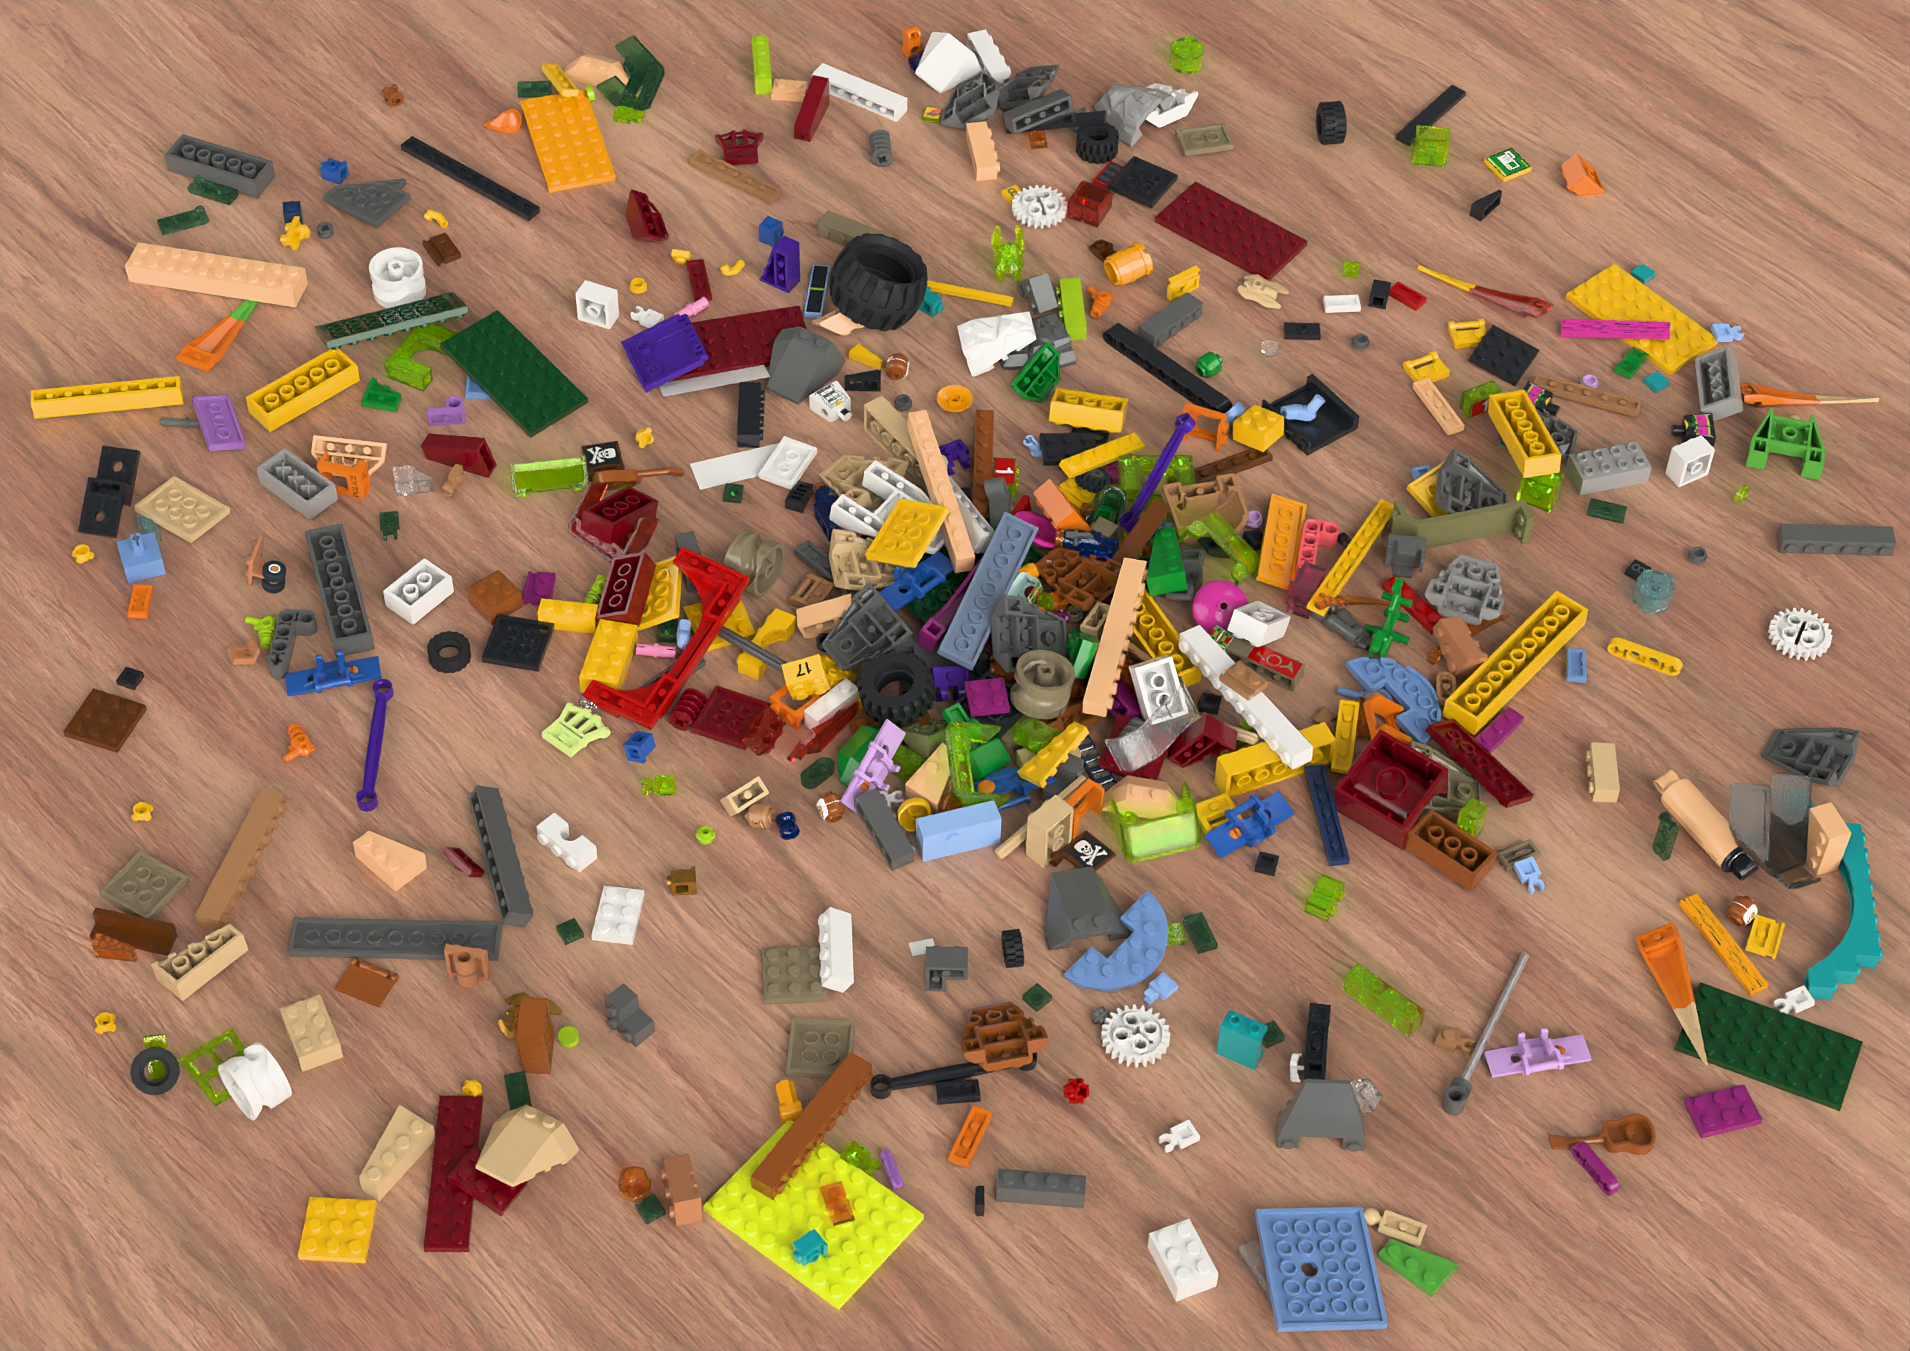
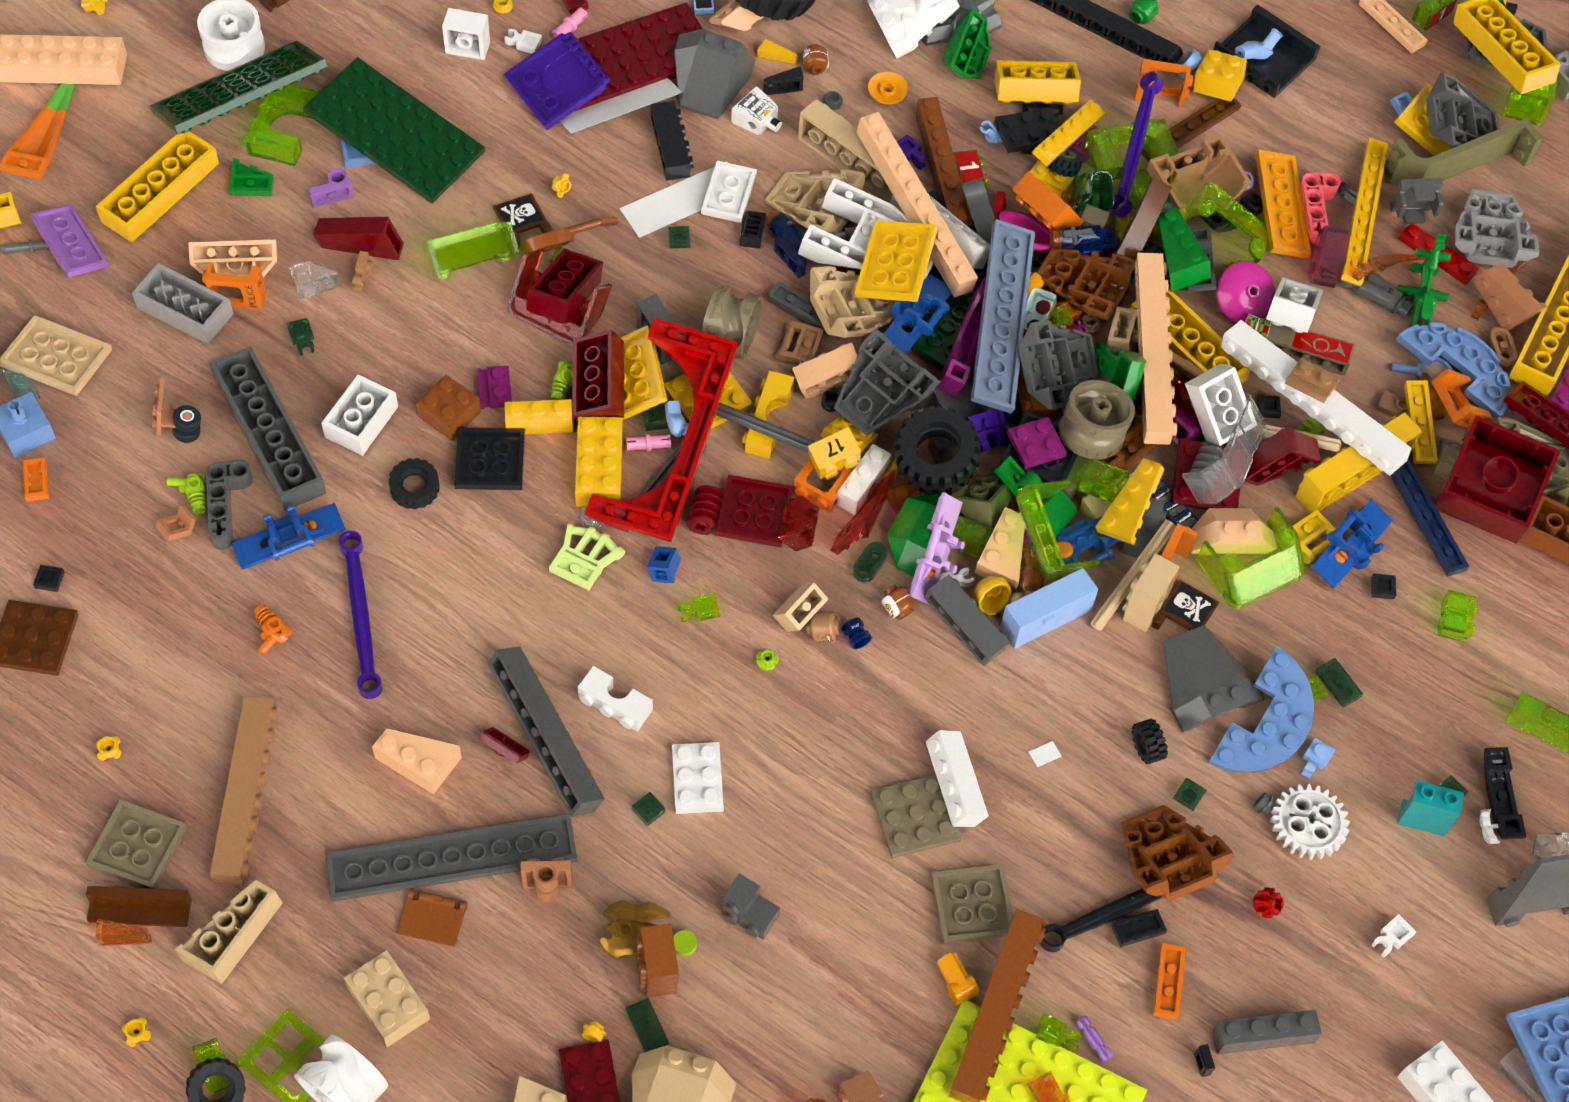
camera: 15 degrees left, 10 degrees up
pearl gold brick [667,866,697,896] -> none
dark grey brick [925,946,968,992] -> none

